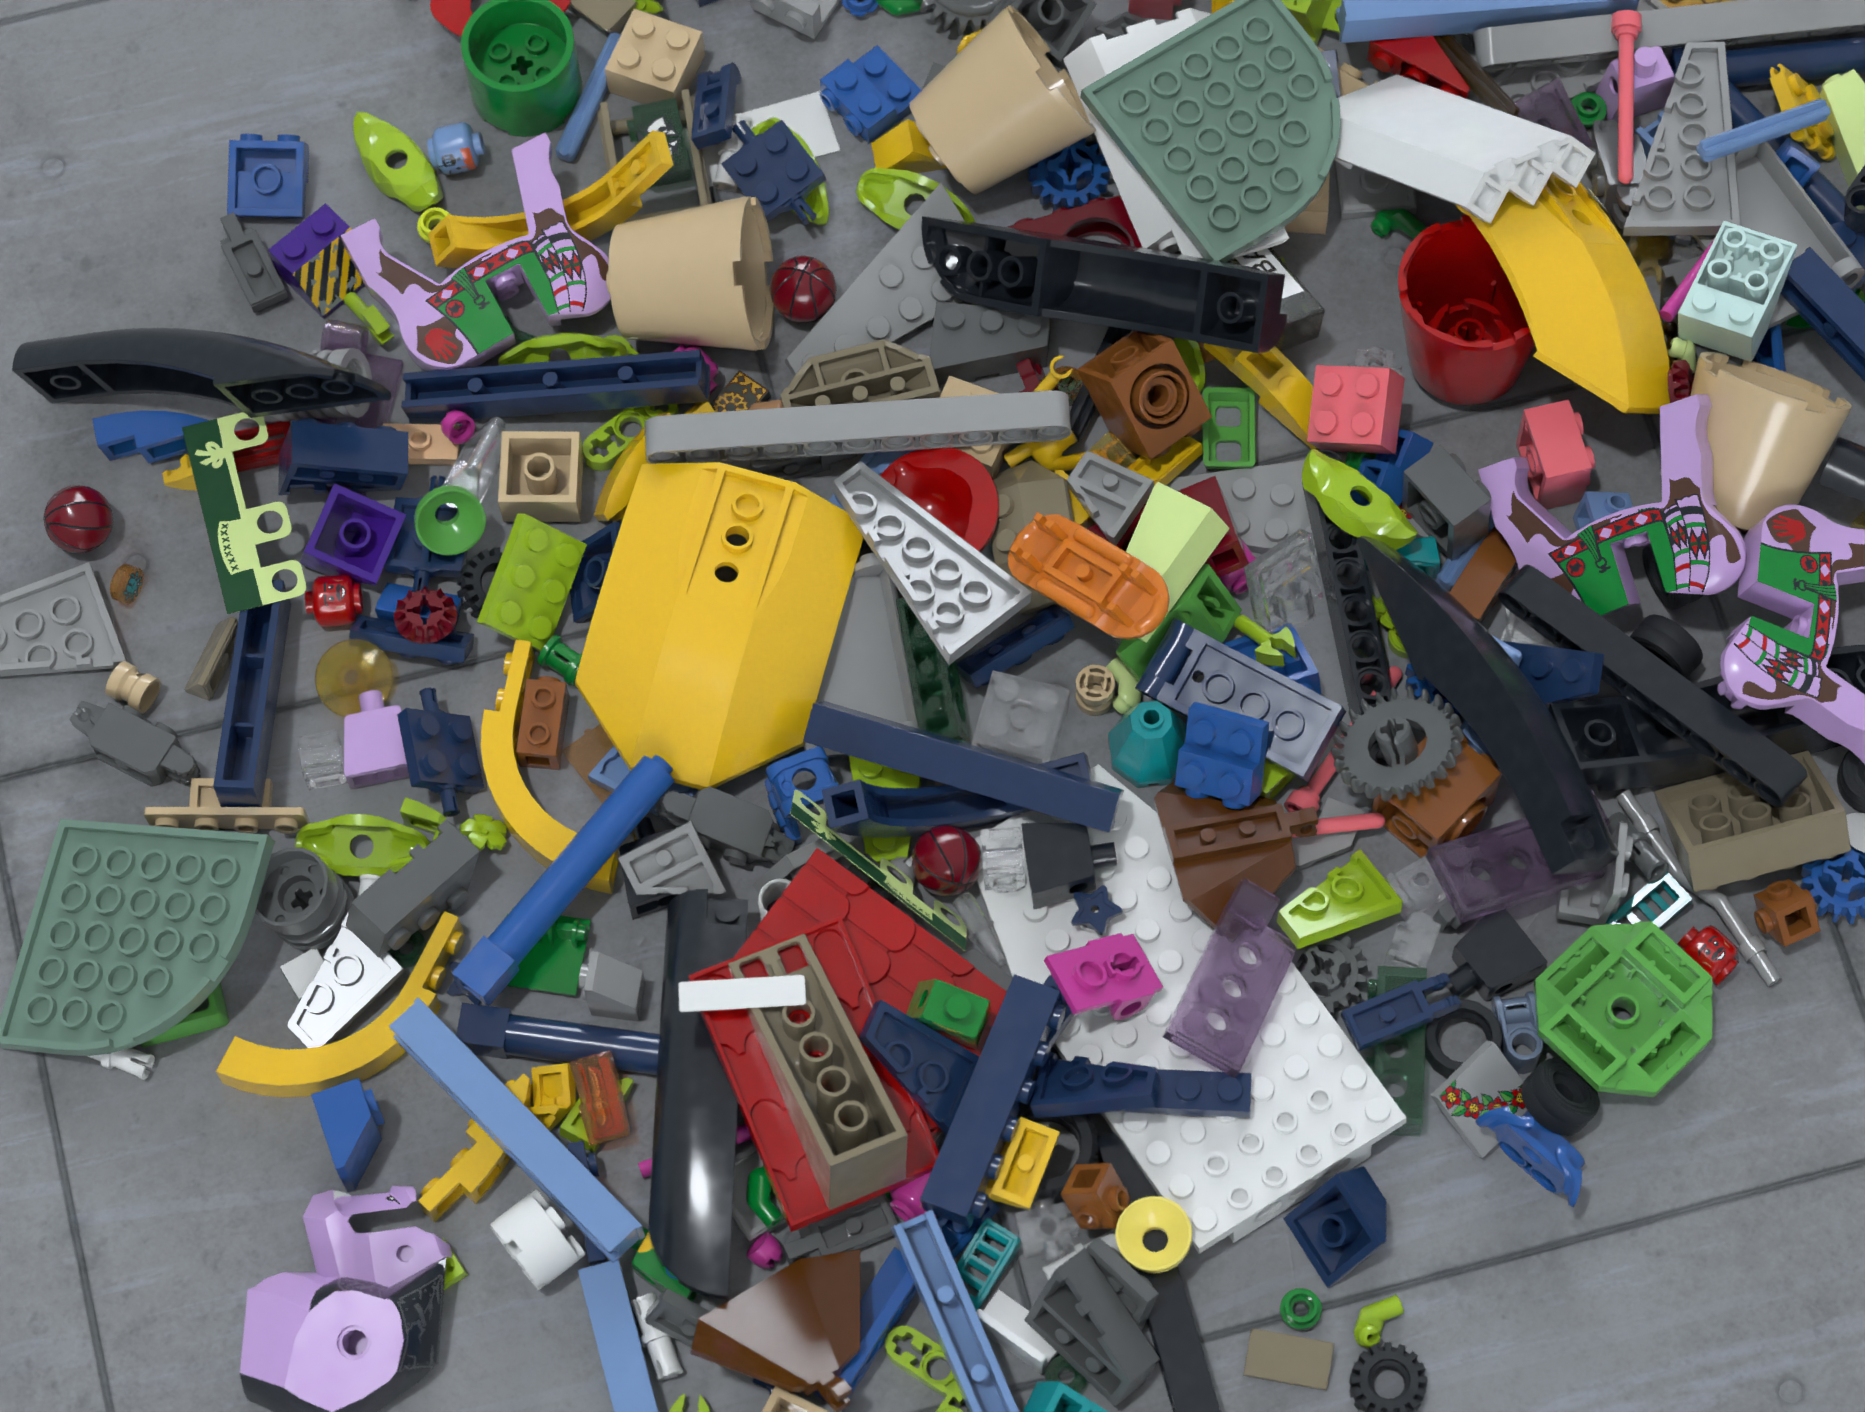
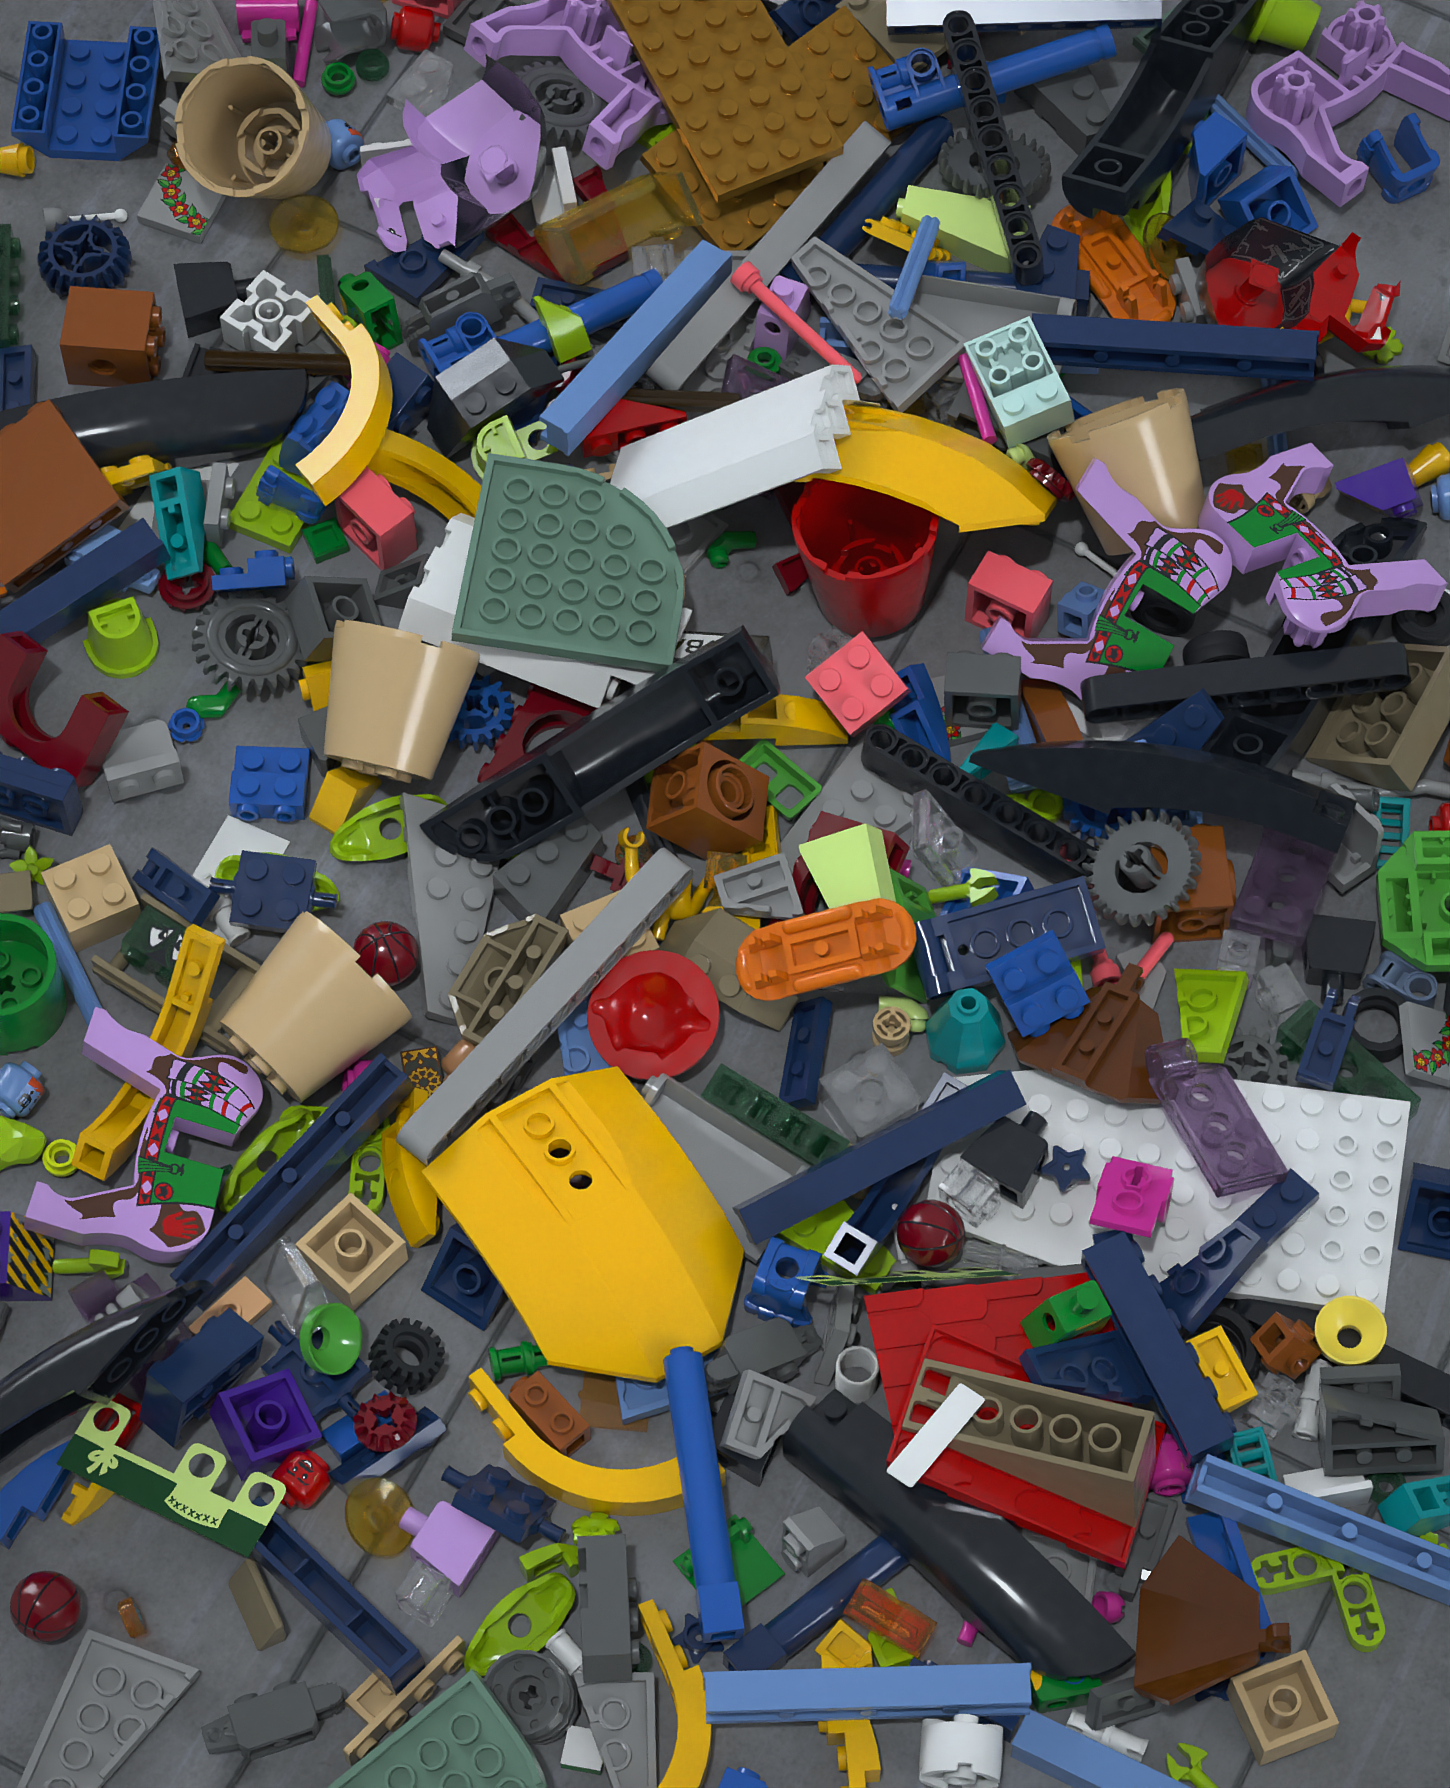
camera: 50 degrees left, 5 degrees down
tan wheel [105,661,161,714] -> none
dark pink hinge [440,410,475,444] -> none
lime plate [477,513,587,652] -> none
green arm [746,1166,784,1229] -> none
light grey wing [833,461,1032,665] -> none
lime piece [1302,449,1418,550] -> none

